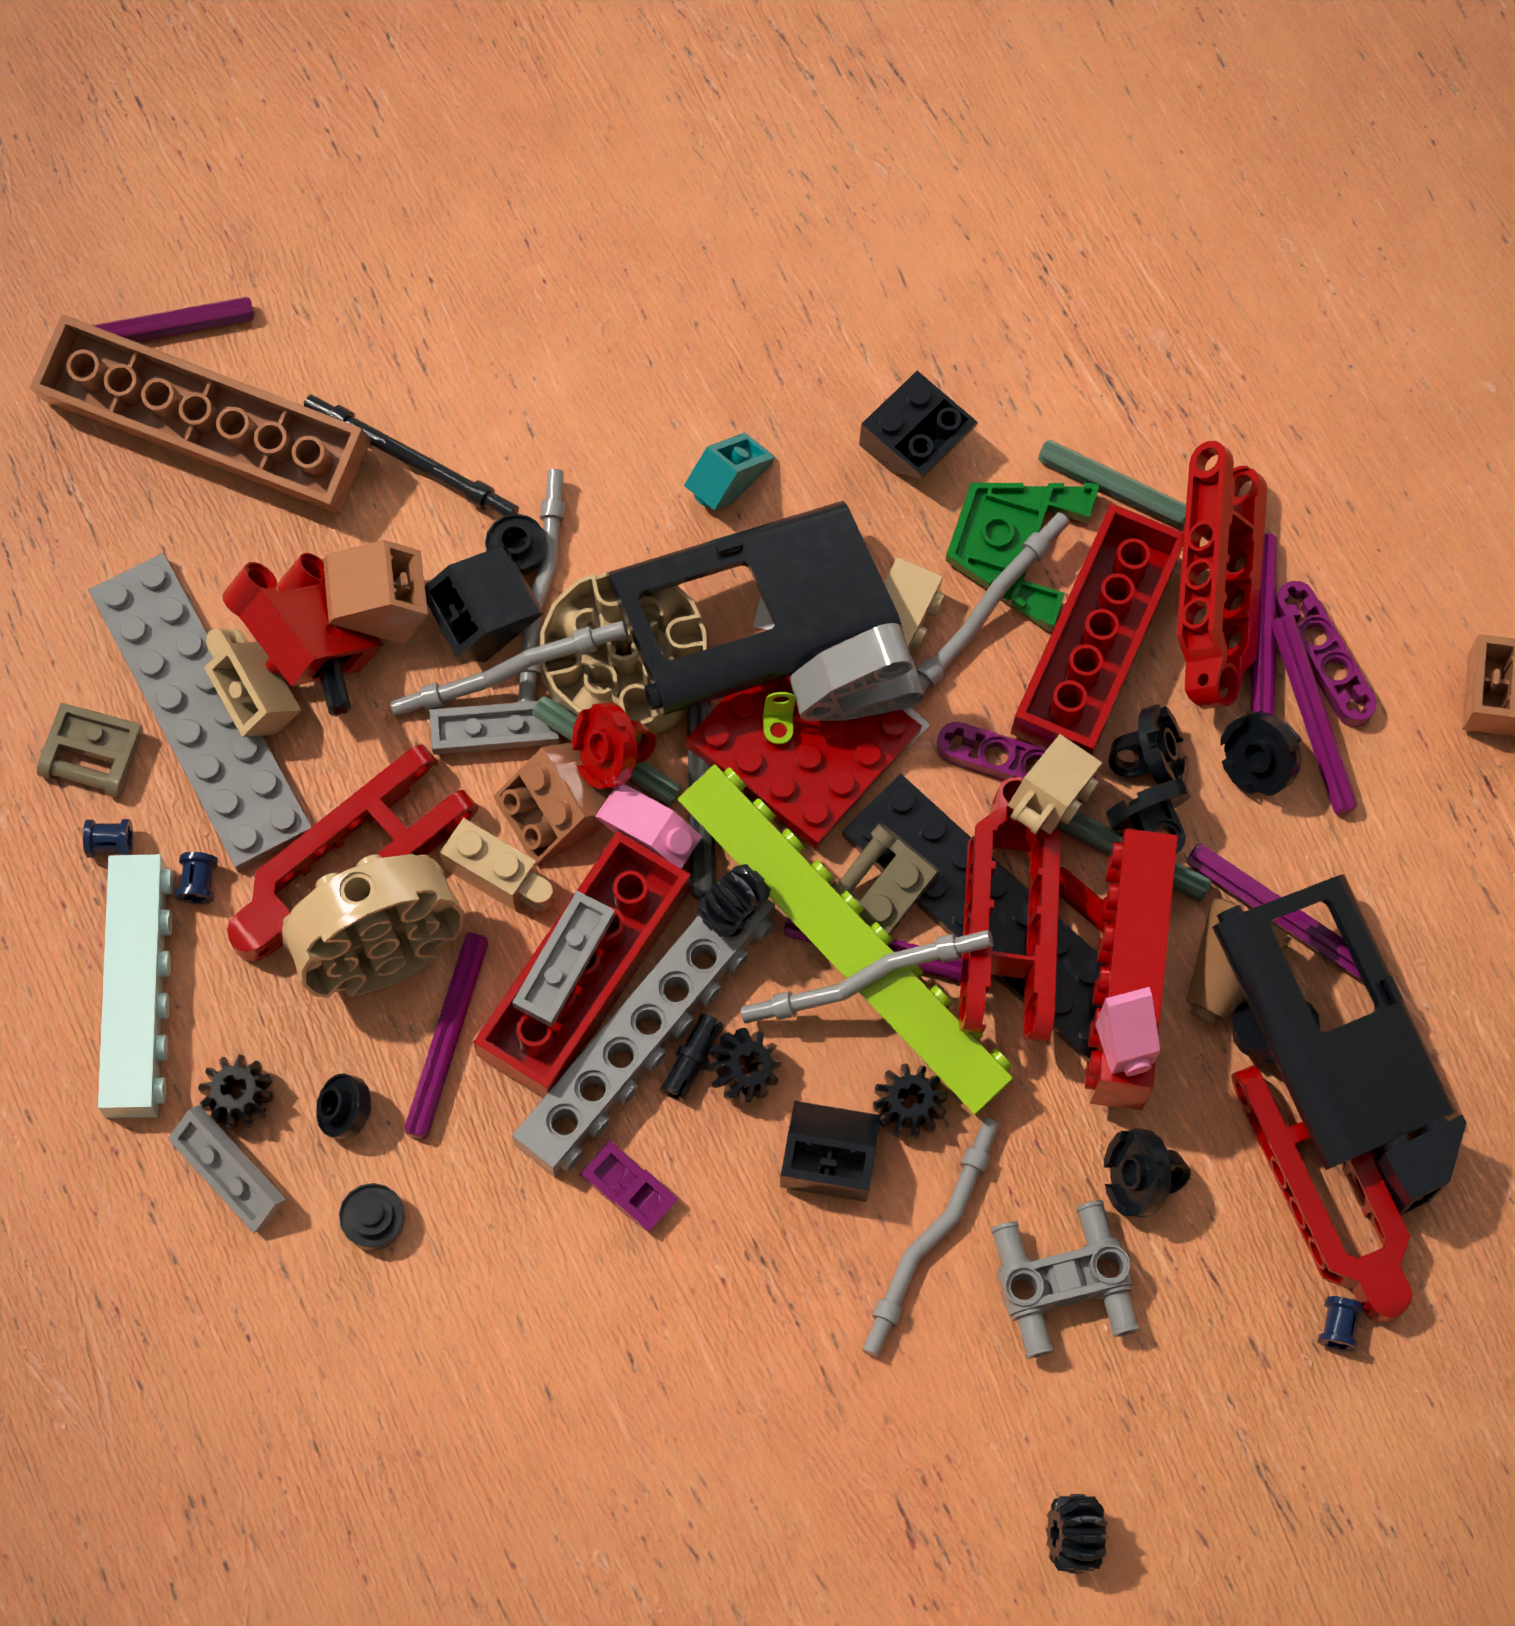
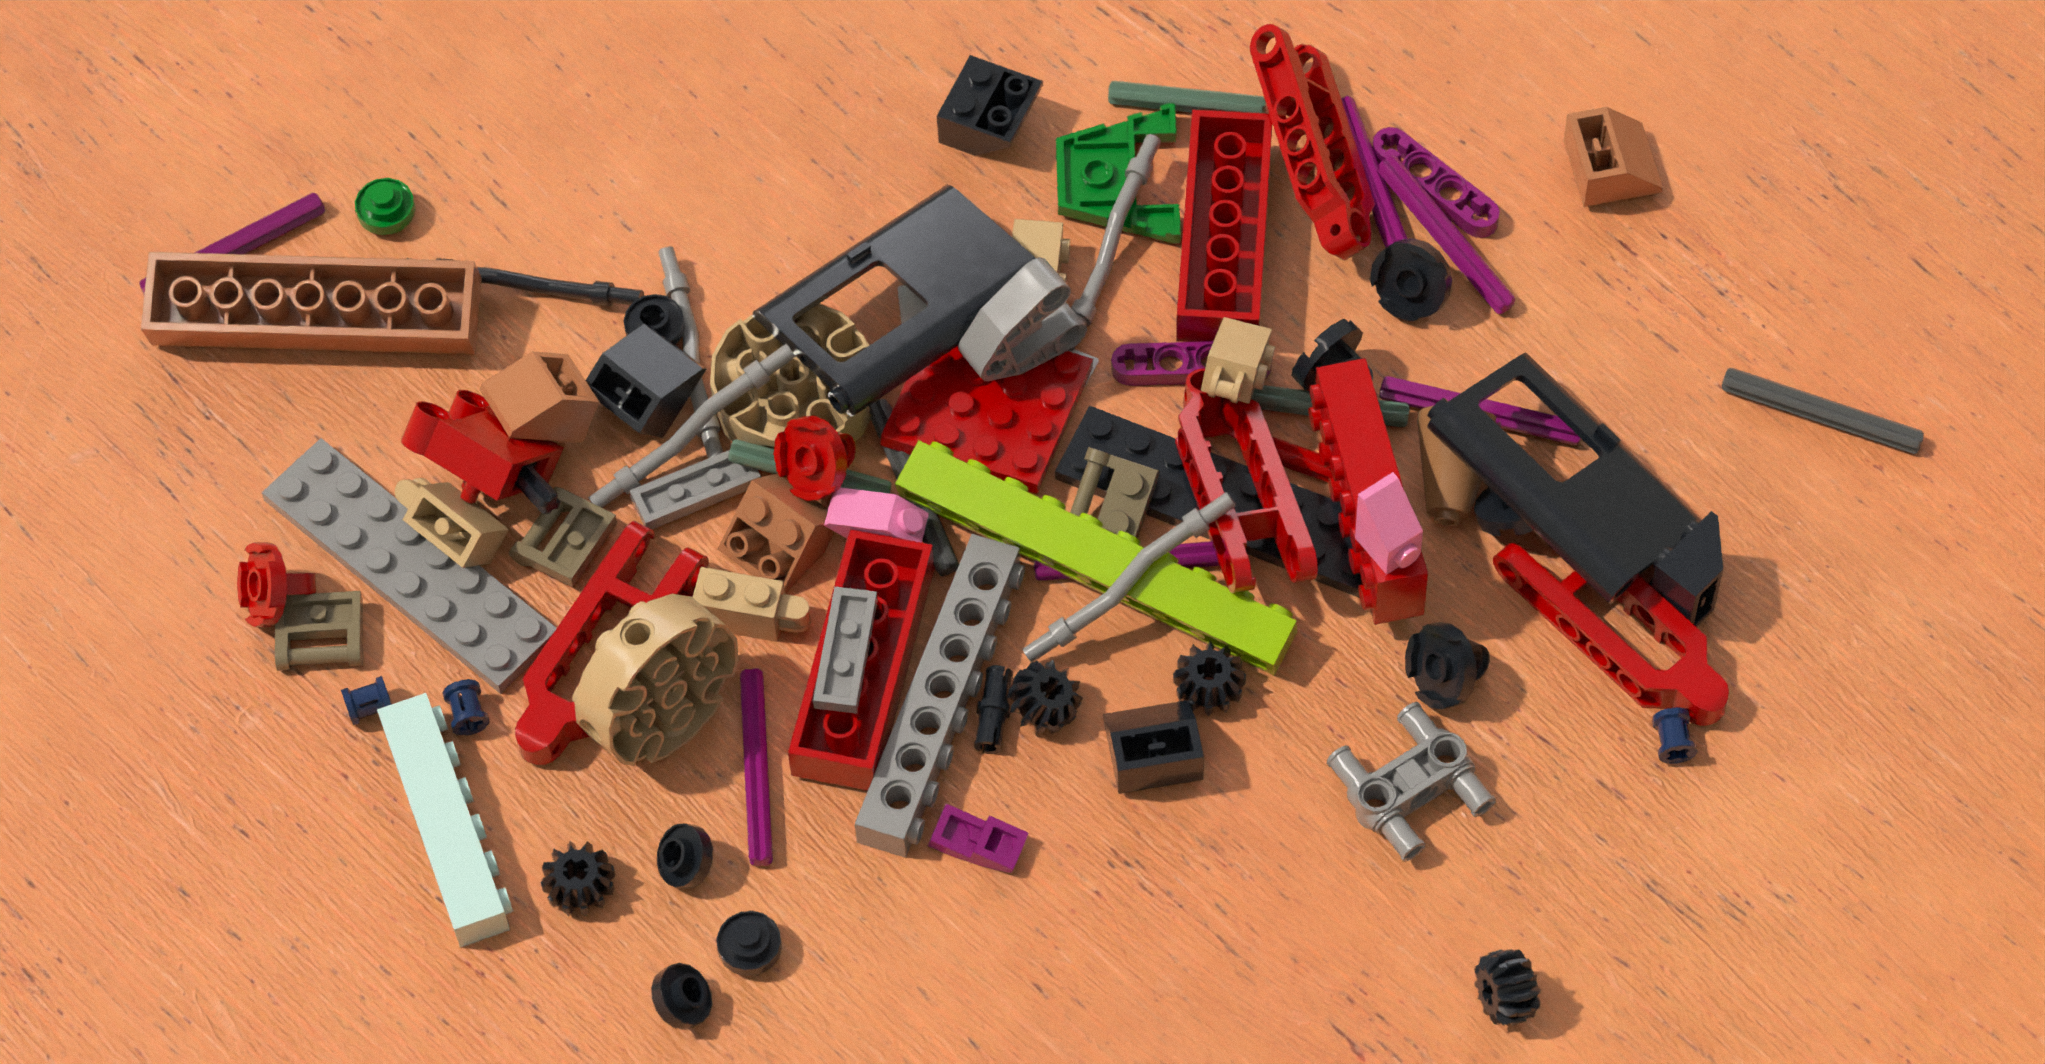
camera: 15 degrees left, 10 degrees down
light grey plate [168,1105,286,1233] -> none
teal slope [684,433,775,511] -> none
black gear [697,864,771,937] -> none
lime piece [763,692,796,744] -> none
light grey bar [862,1118,1000,1358] -> none
black tile [1108,704,1188,784] -> none
none -> red tile [237,542,316,627]
none -> green plate [355,178,415,235]
none -> dark tan plate [509,487,617,587]
none -> black plate [651,963,712,1030]

